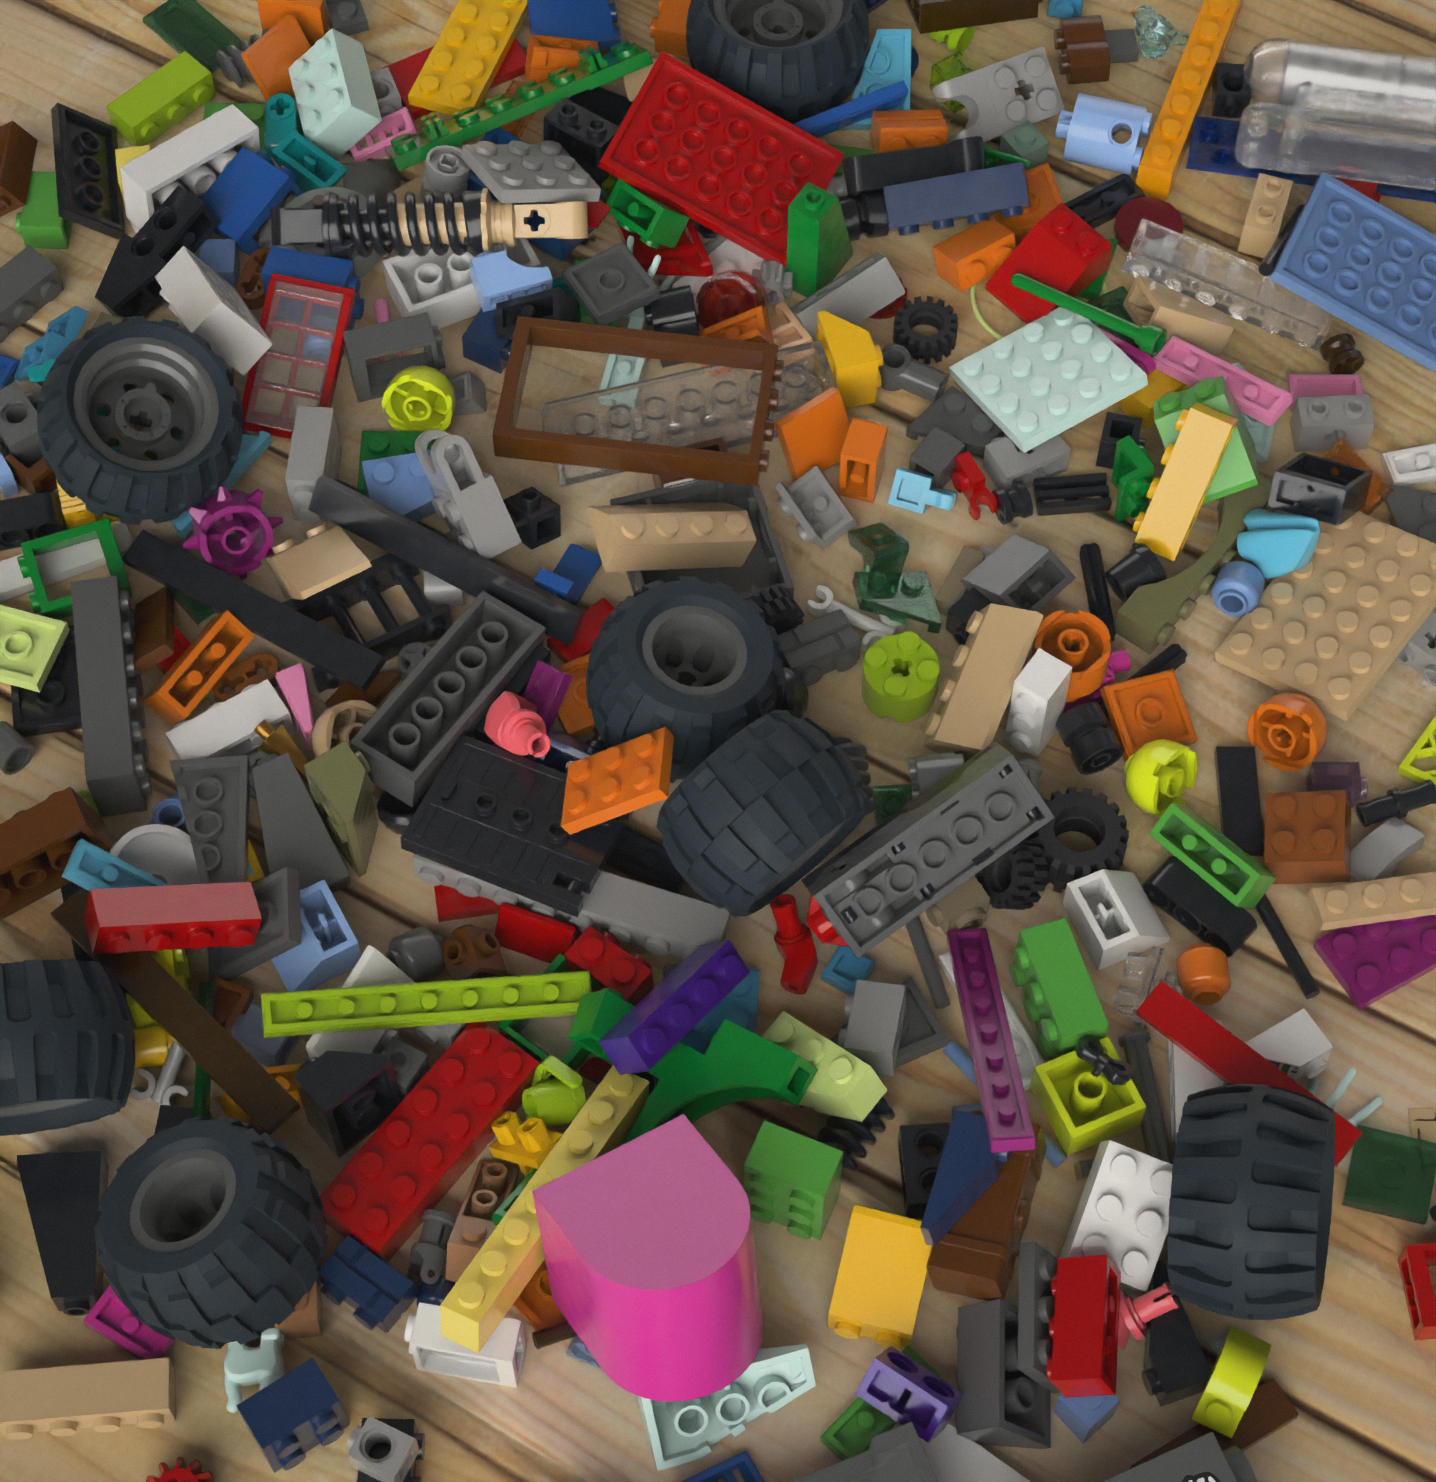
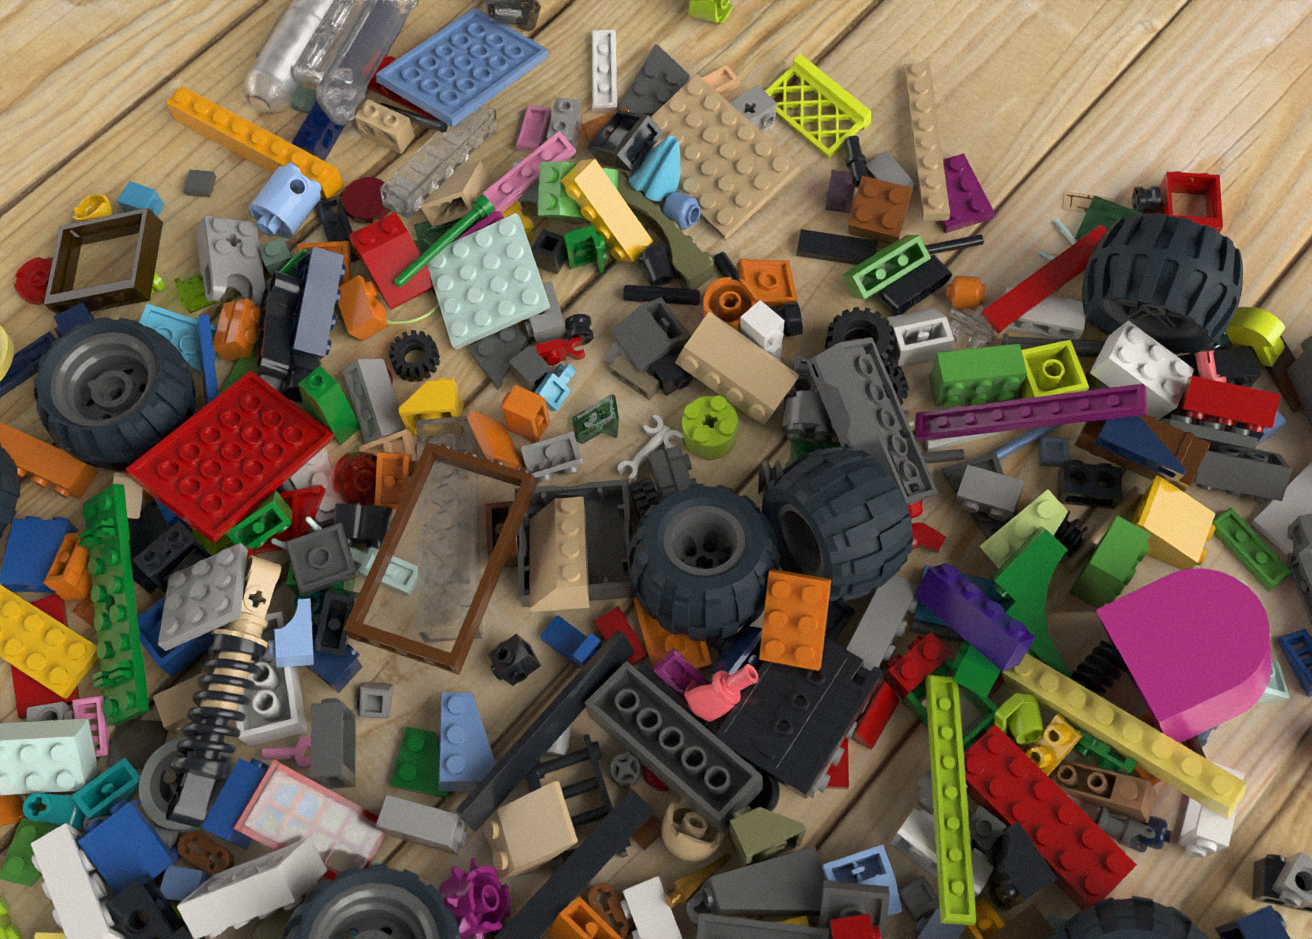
camera: 75 degrees left, 5 degrees up
bright pink slope [275,663,315,751] -> none
dark blue brick [318,1234,418,1333] -> none
neon yellow cylinder [382,365,457,431] -> none
dark grey head [385,927,445,983] -> none
light grey brick [414,429,522,560] -> none
light grey wheel [420,145,471,203] -> none
reddish brown brick [441,924,507,980] -> none
light grey gear [751,261,794,305] -> none
dark azure tile [821,946,876,995] -> none
clear green wing [852,571,942,633] -> none
dark purple brick [855,1346,964,1443] -> none
dark grey piece [878,344,949,403] -> none
black tile [1033,473,1112,516] -> none
reddish brown brick [1054,15,1111,84] -> none
black piece [1075,1035,1133,1085] -> none
neon yellow cylinder [1124,739,1198,818] -> none
clear light blue animal [1130,5,1189,59] -> none
black brick [1212,63,1251,119] -> none
white slope [1246,1008,1333,1081] -> none
orange cylinder [1247,693,1328,772] -> none
dark brown wheel [1320,333,1365,374] -> none

